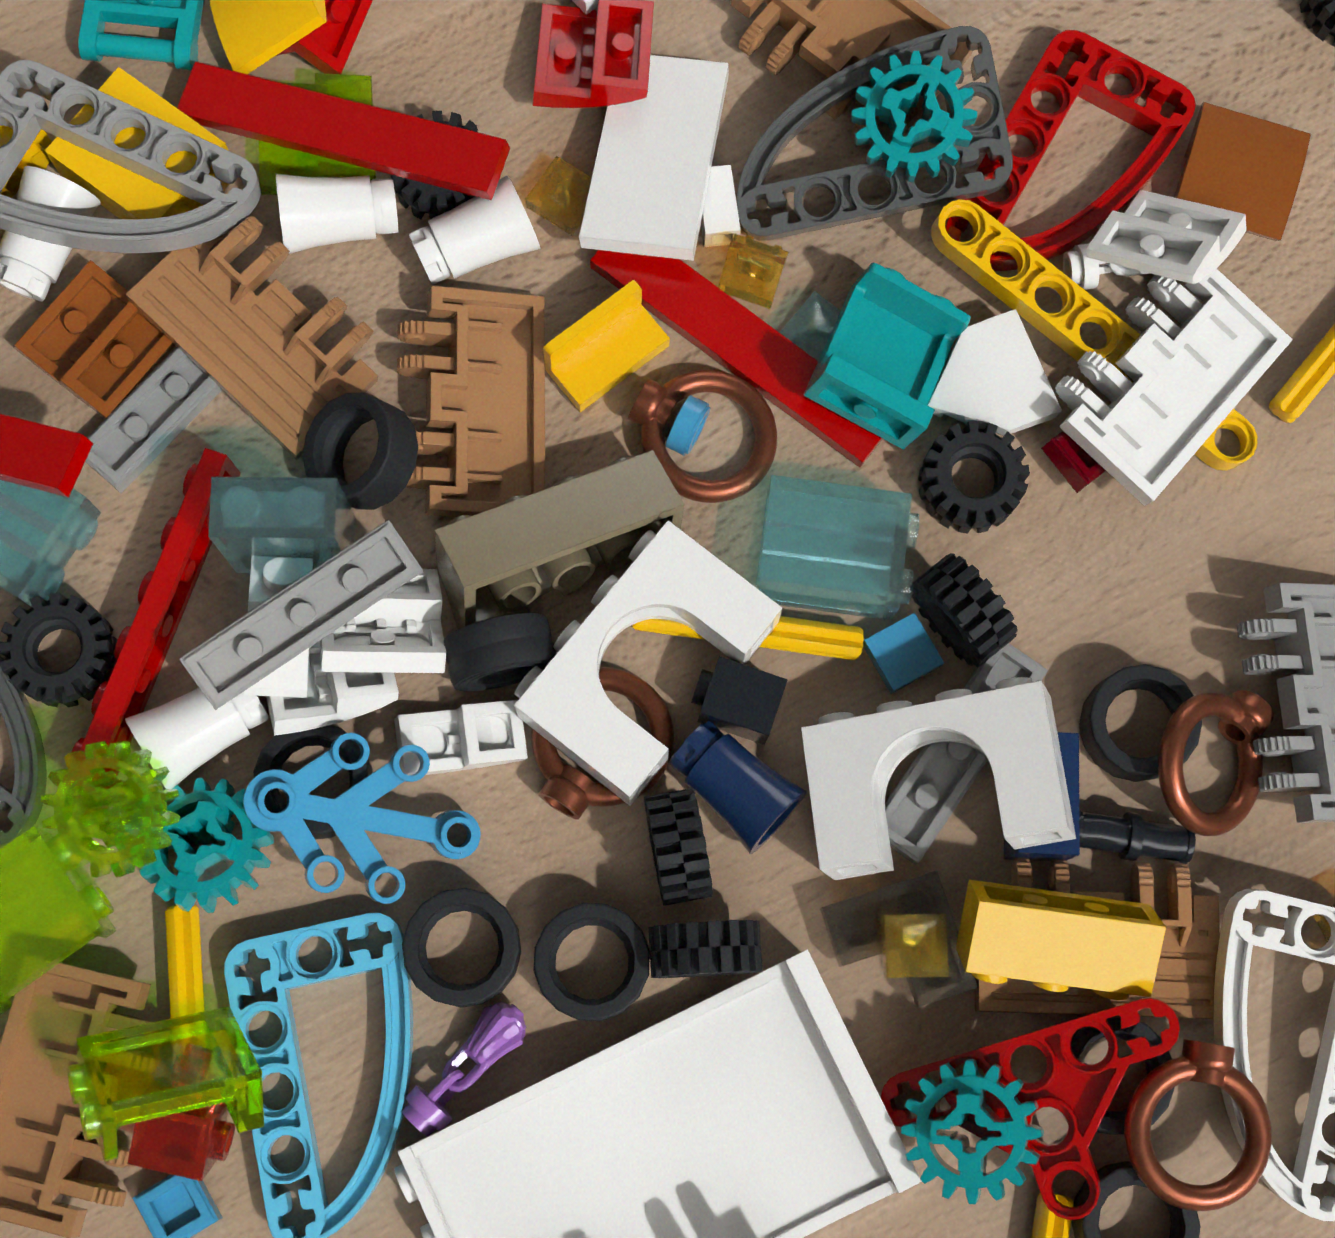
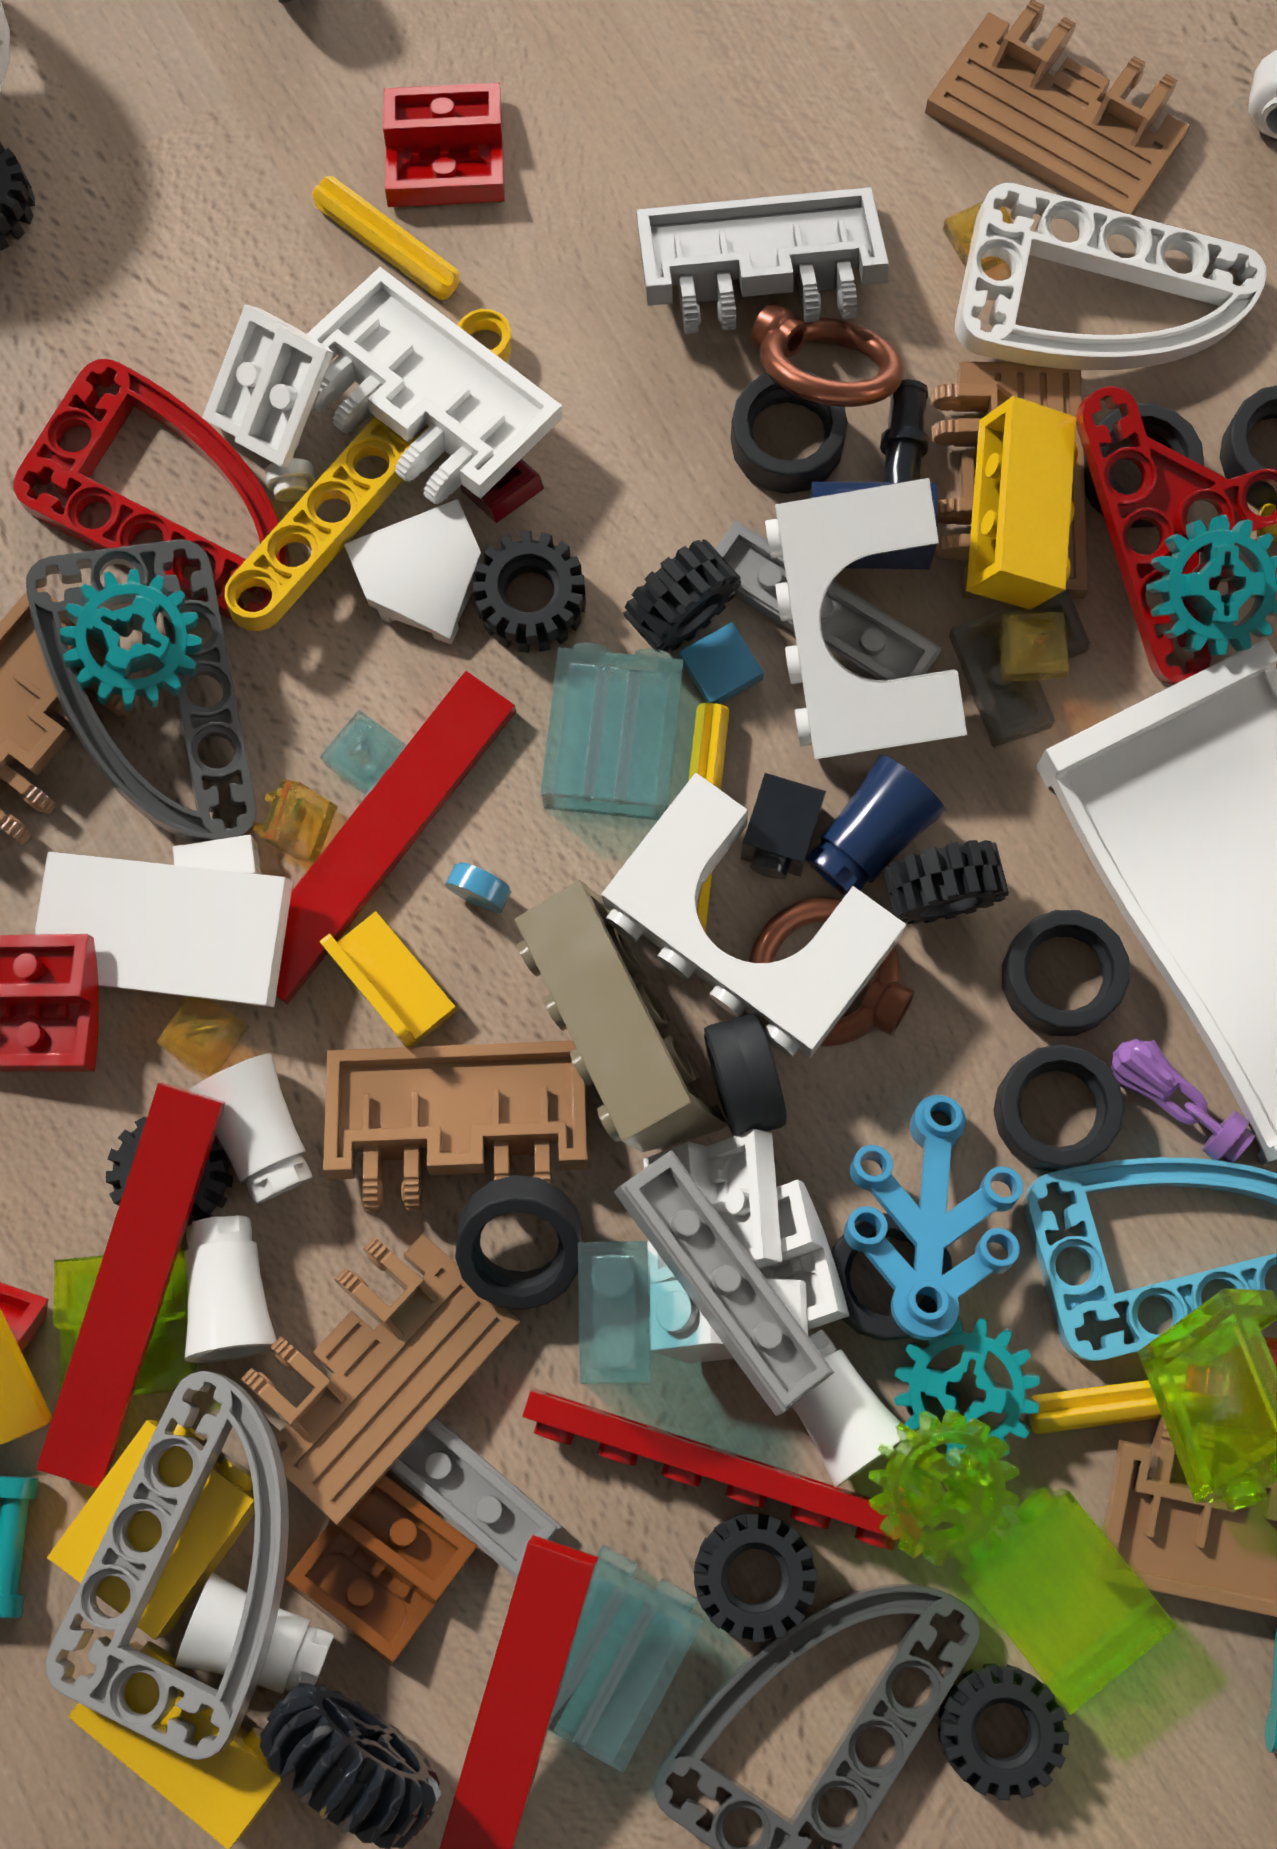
camera: 80 degrees left, 0 degrees up
white slope [394,700,528,775] -> none
copper piece [627,369,777,503] -> none
black tyre [648,920,763,978] -> none
teal panel [803,263,971,450] -> none
copper piece [1124,1039,1272,1211] -> none
dark orange slope [1174,102,1311,241] -> none

